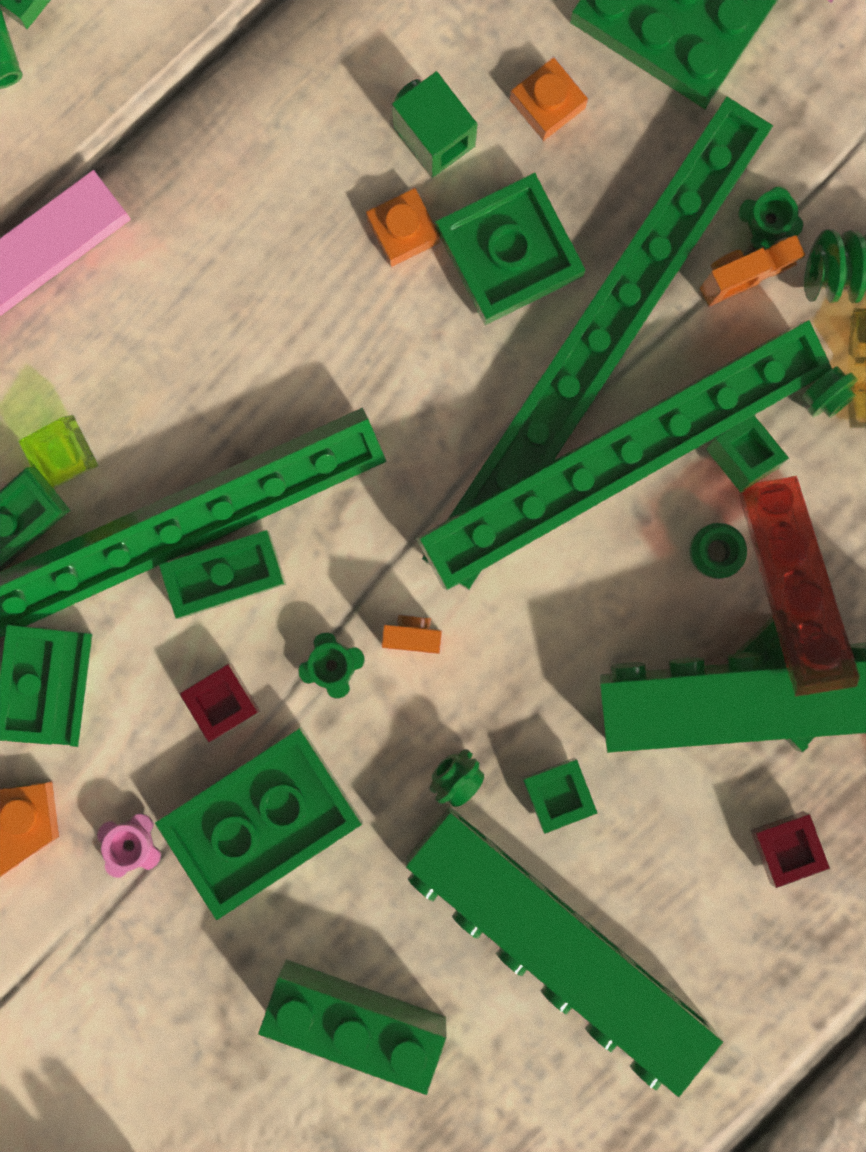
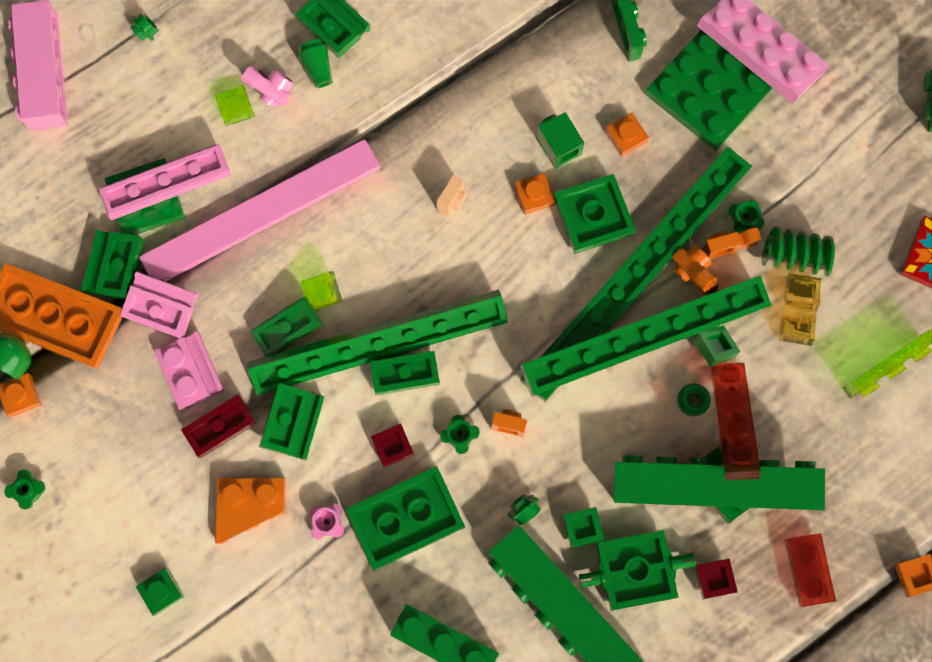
camera: 10 degrees right, 10 degrees down
green plate [802,366,858,418] -> none
none -> light nougat plate [437,175,467,217]
none -> green plate [579,530,696,611]
none -> orange plate [672,244,719,296]

